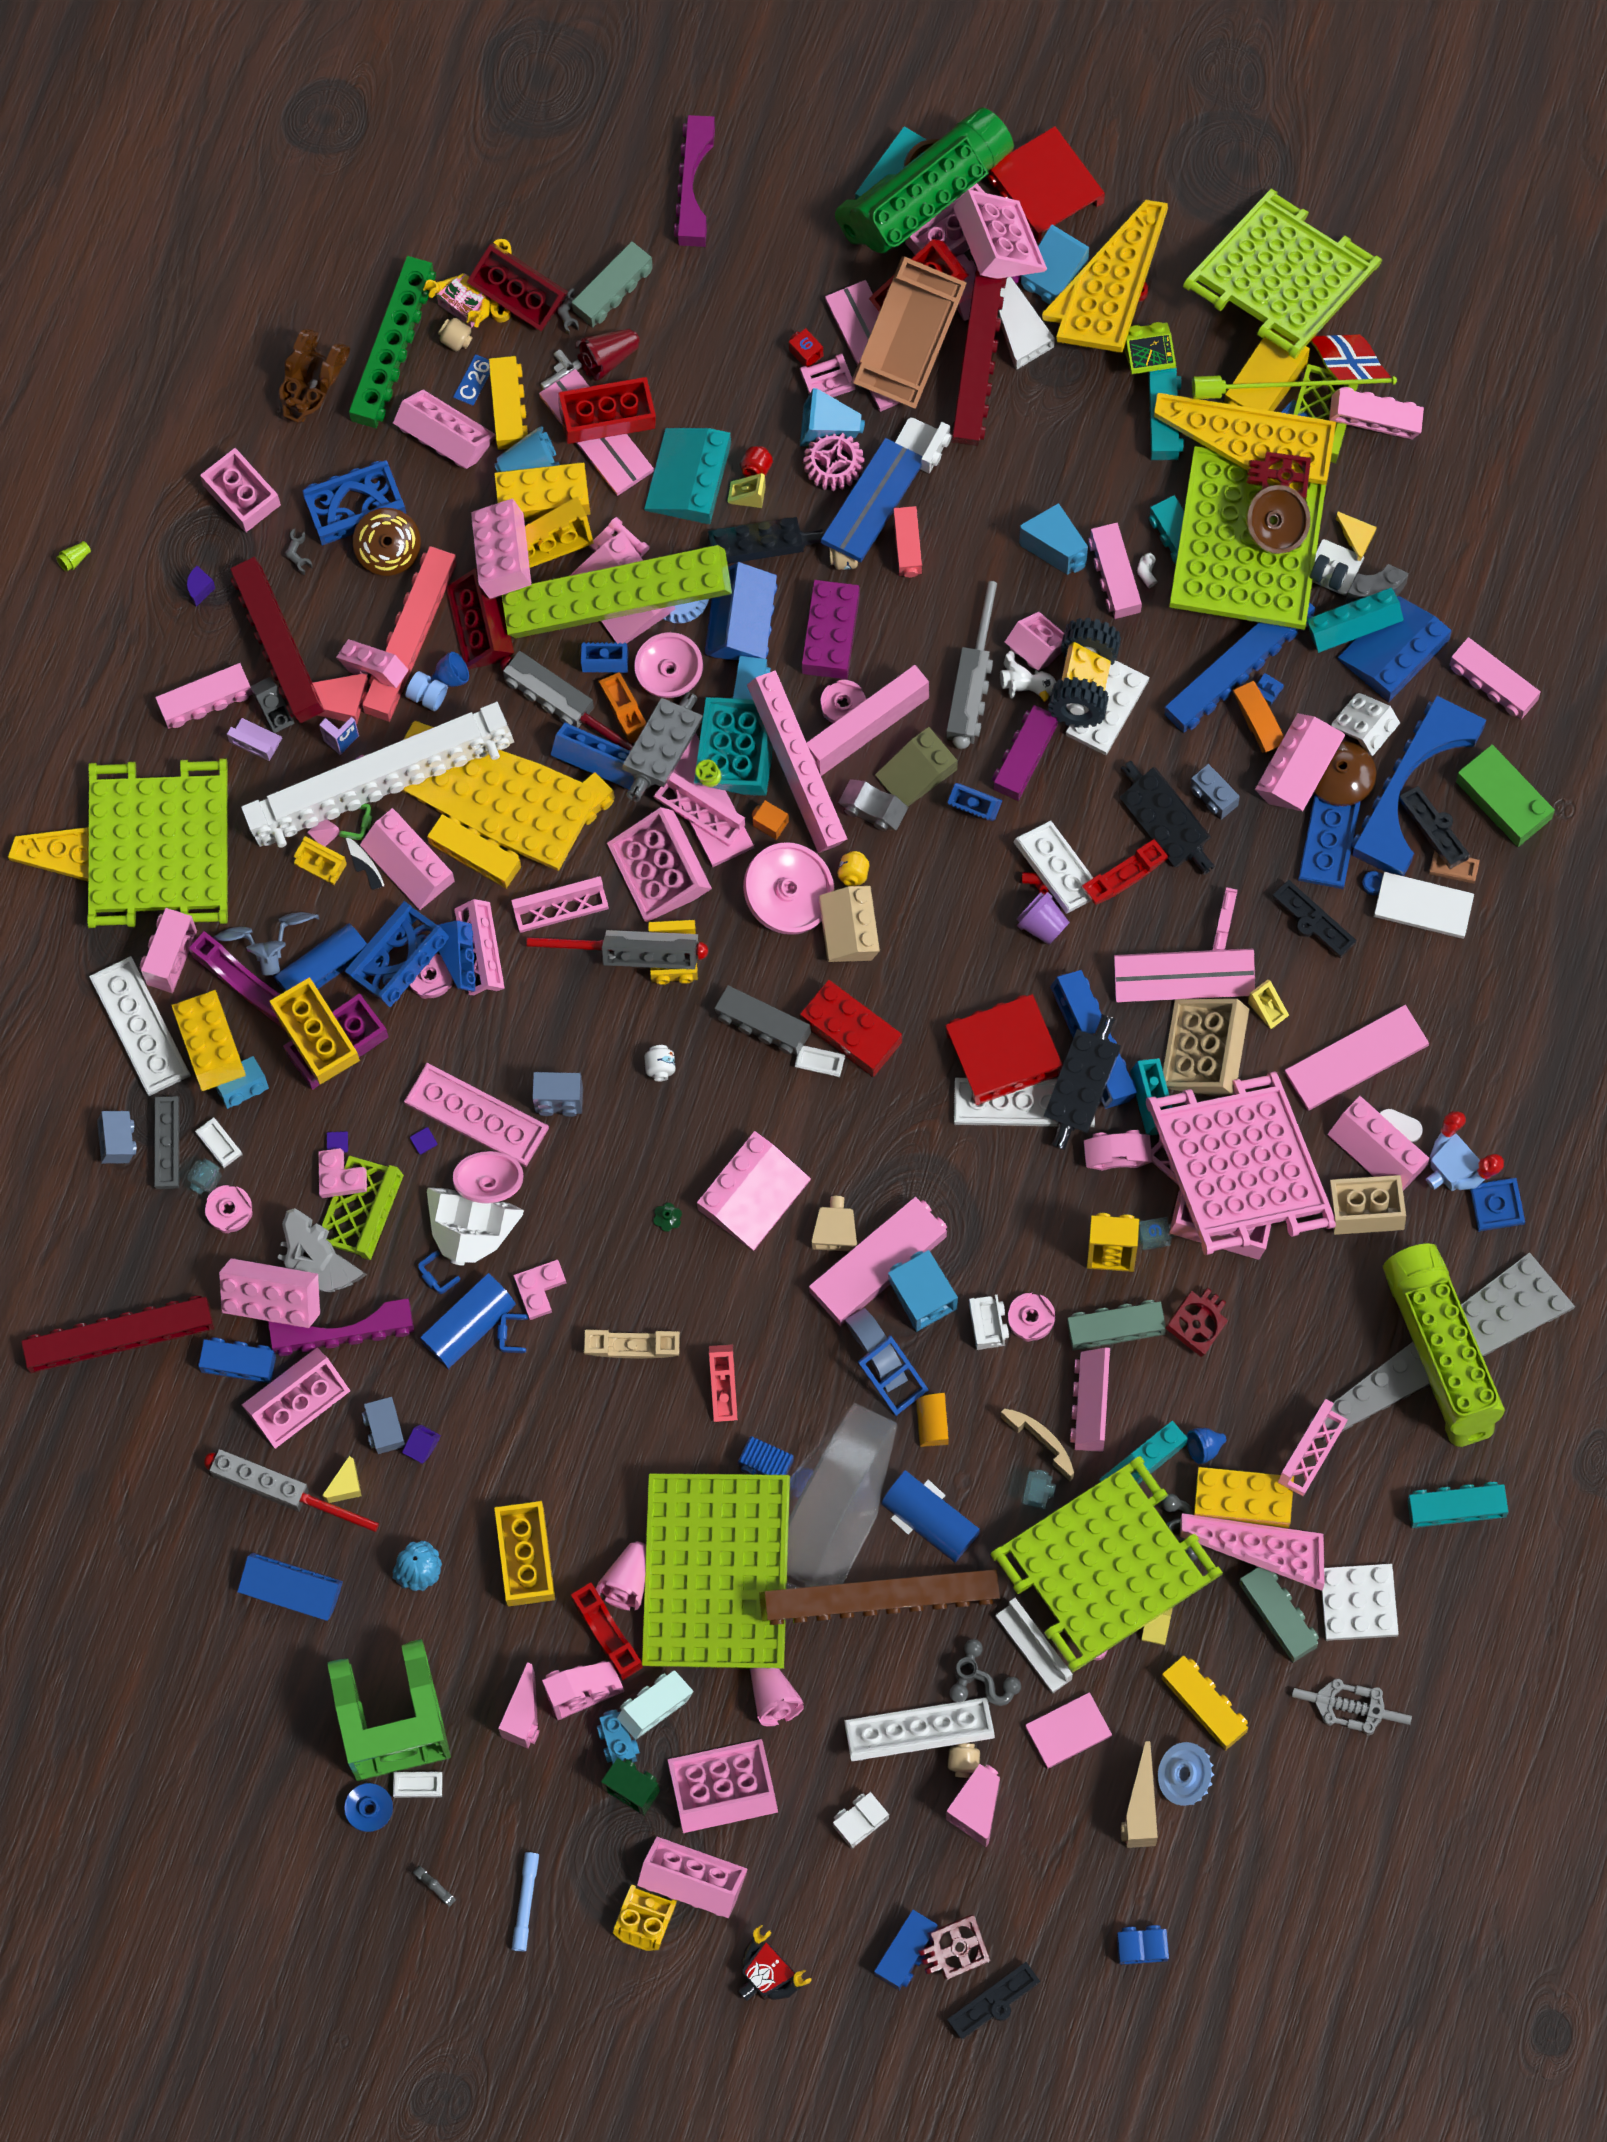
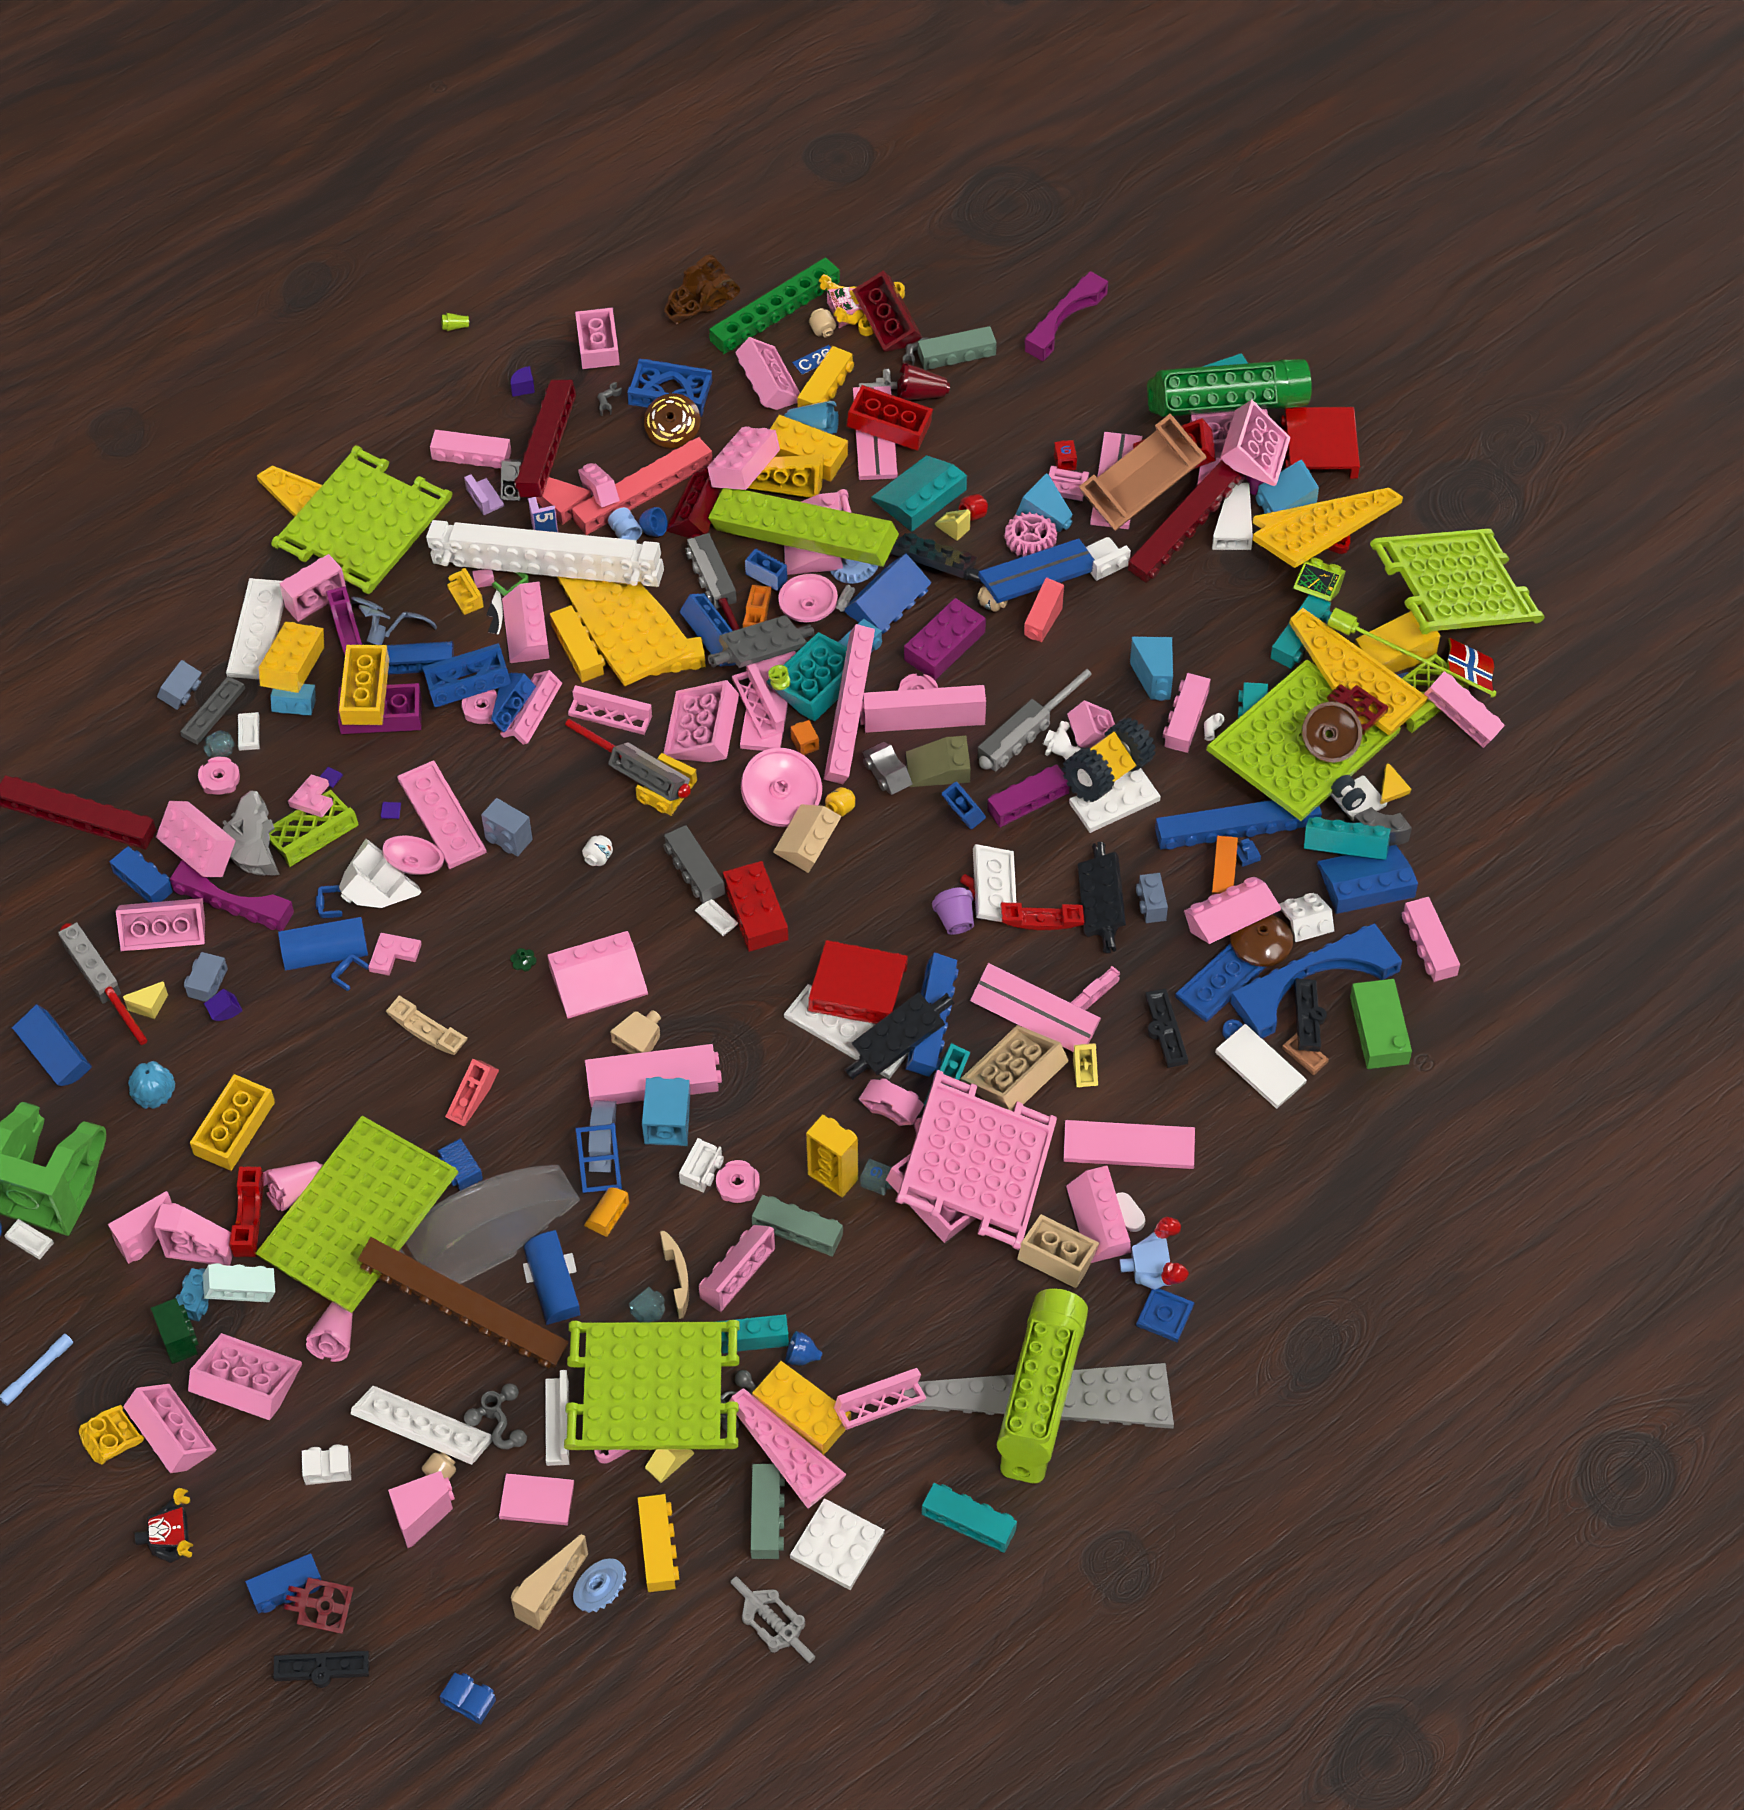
camera: 30 degrees right, 15 degrees down
dark red piece [1165,1287,1228,1357] -> none
none -> light grey axle [835,585,855,612]

